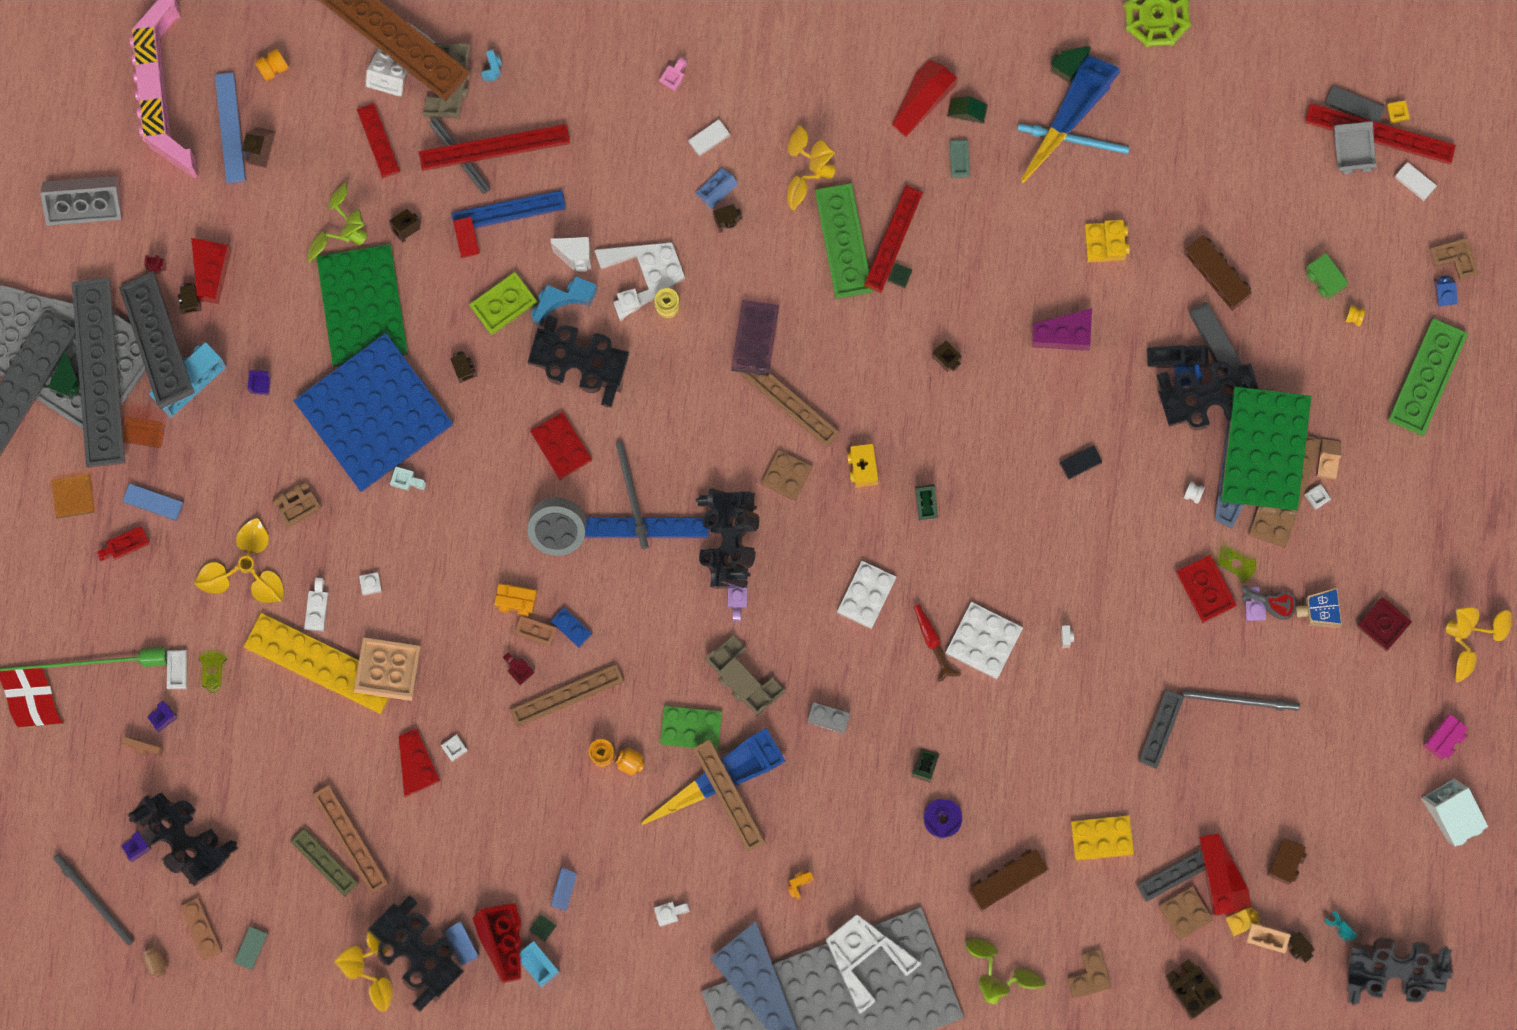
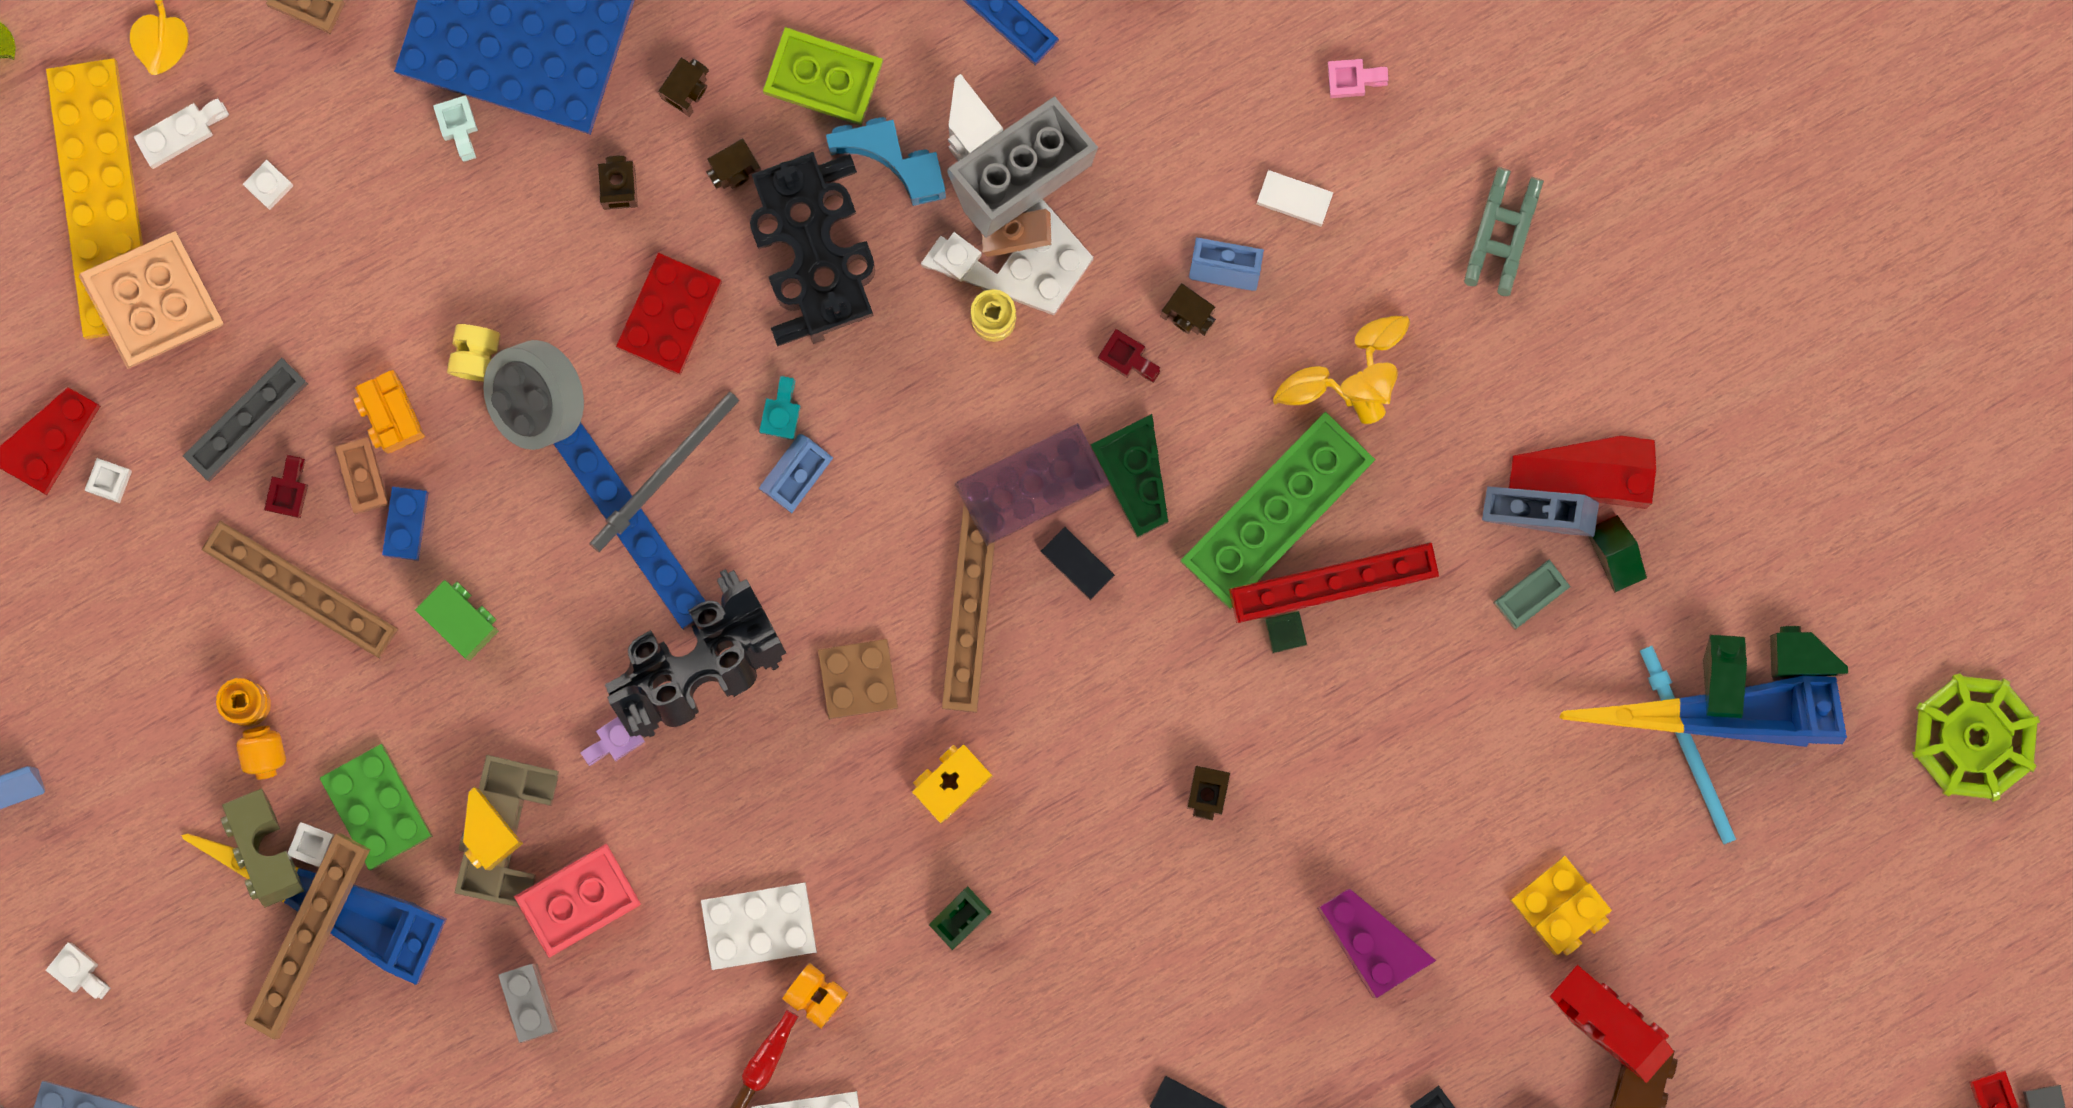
camera: 50 degrees right, 5 degrees up
none -> dark grey plate [183,358,309,482]
none -> olive arch [220,788,304,908]
none -> white plate [288,822,335,867]
none -> bright green brick [415,580,499,661]
none -> light yellow wheel [447,324,501,382]
none -> yellow slope [463,787,523,871]
none -> coral tile [513,844,641,958]
none -> dark brown brick [598,155,638,210]
none -> dark brown brick [706,138,761,189]
none -> teal plate [759,376,801,440]
none -> medium blue slope [759,434,833,513]
none -> light orange wheel [782,963,849,1029]
none -> light grey slope [947,96,1098,238]
none -> nougat plate [982,209,1052,257]
none -> black tile [1041,527,1115,601]
none -> dark green wing [1090,414,1169,538]
none -> dark red plate [1098,329,1161,383]
none -> sand green piece [1464,167,1544,296]
none -> sand blue slope [1482,486,1599,537]
none -> red wedge [1549,965,1674,1083]
none -> dark green slope [1703,635,1747,718]

